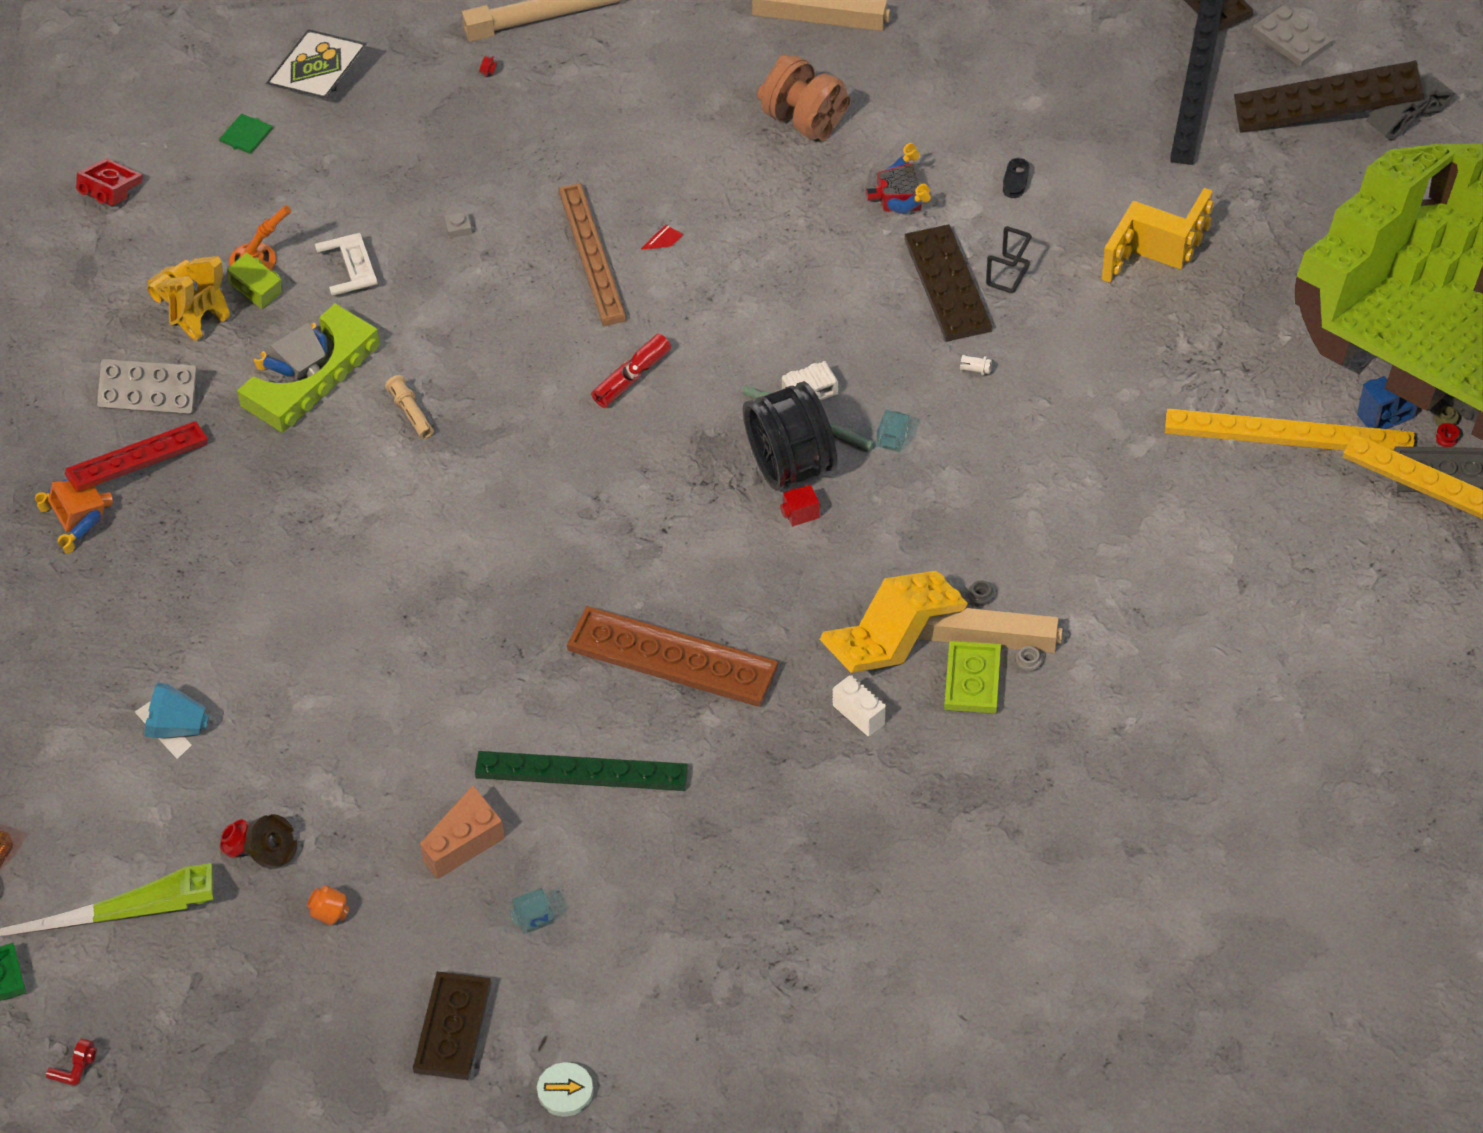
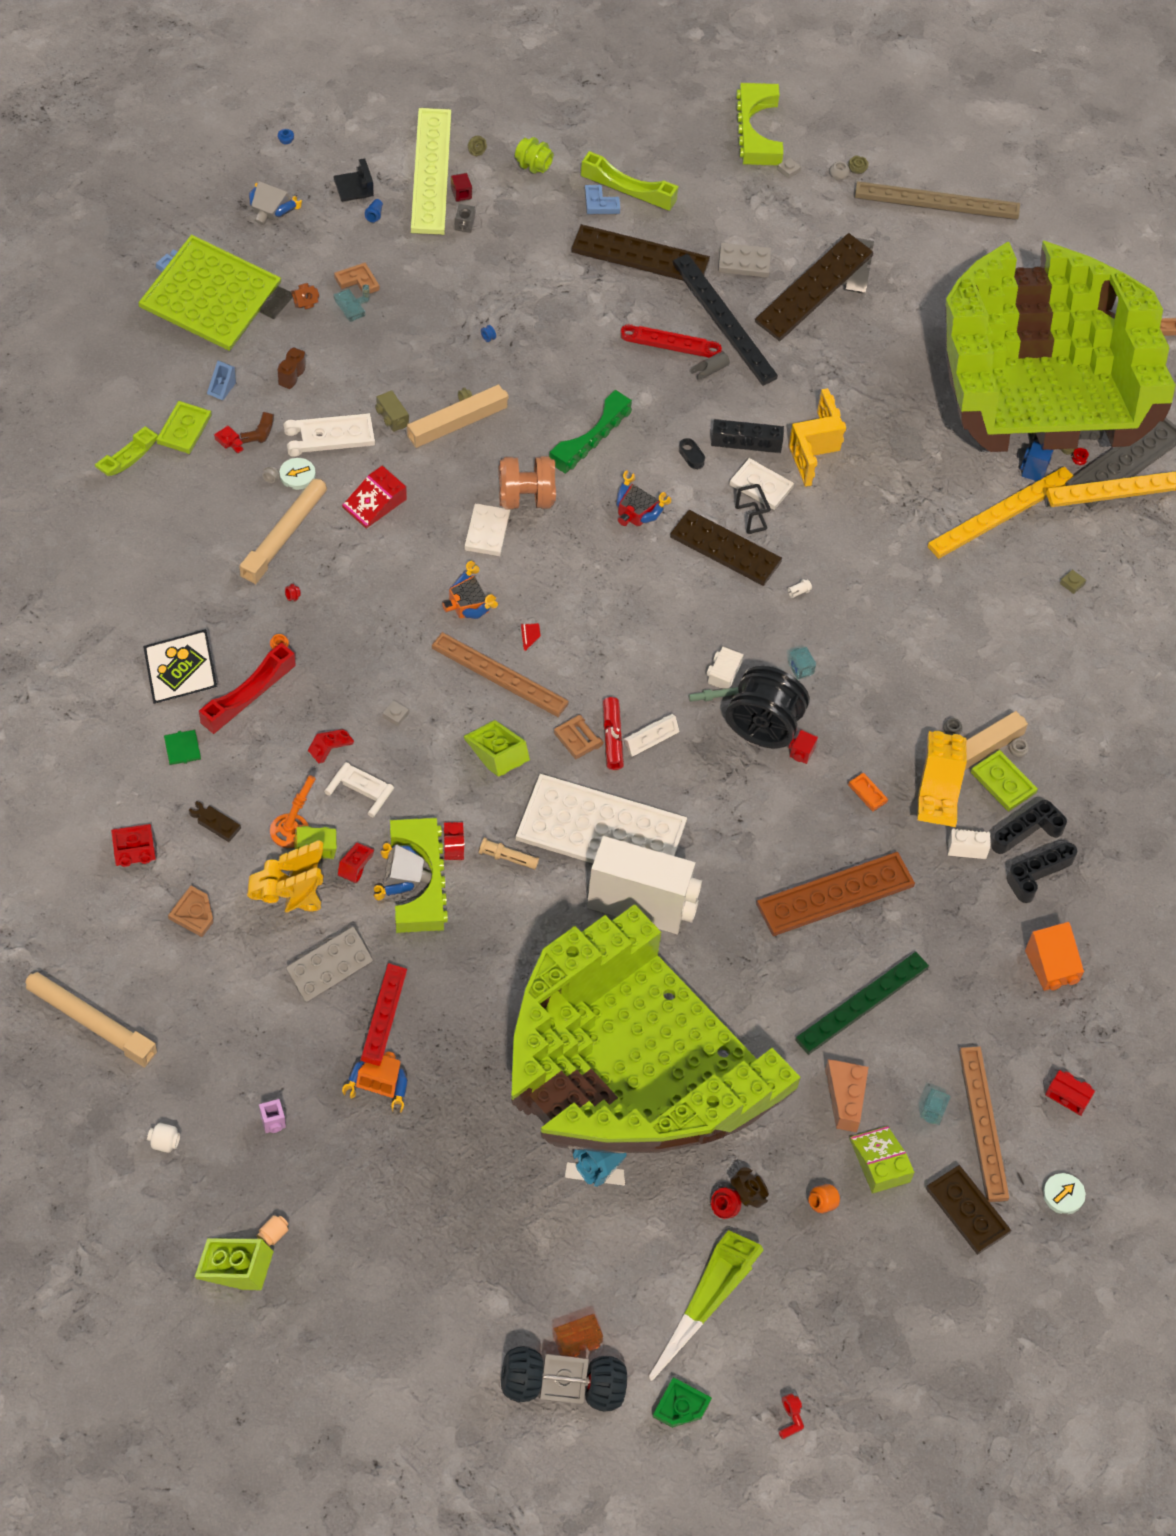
camera: 50 degrees left, 5 degrees up
none -> medium nougat plate [168,886,213,937]
none -> dark brown plate [189,801,241,842]
none -> red arch [199,642,296,734]
none -> orange plate [270,634,289,650]
none -> red bracket [307,729,354,764]
none -> red plate [338,843,374,883]
none -> red slope [342,466,407,529]
none -> torso [442,561,498,619]
none -> red plate [444,822,464,860]
none -> lime slope [464,720,530,777]
none -> white plate [465,504,510,556]
none -> lime piece [511,904,801,1153]
none -> white plate [516,774,687,863]
none -> green arch [549,390,632,474]
none -> medium nougat plate [554,715,604,760]
none -> white brick [587,836,702,934]
none -> red plate [620,324,722,358]
none -> white plate [624,714,679,757]
none -> dark grey piece [690,351,730,380]
none -> black brick [711,419,784,453]
none -> white plate [730,458,794,510]
none -> orange plate [848,772,888,812]
none -> lime slope [849,1126,915,1194]
none -> medium nougat plate [959,1047,1009,1202]
none -> black beam [991,800,1067,854]
none -> black beam [1007,842,1077,903]
none -> orange slope [1025,922,1084,991]
none -> red brick [1045,1070,1095,1116]
none -> olive plate [1060,569,1086,594]

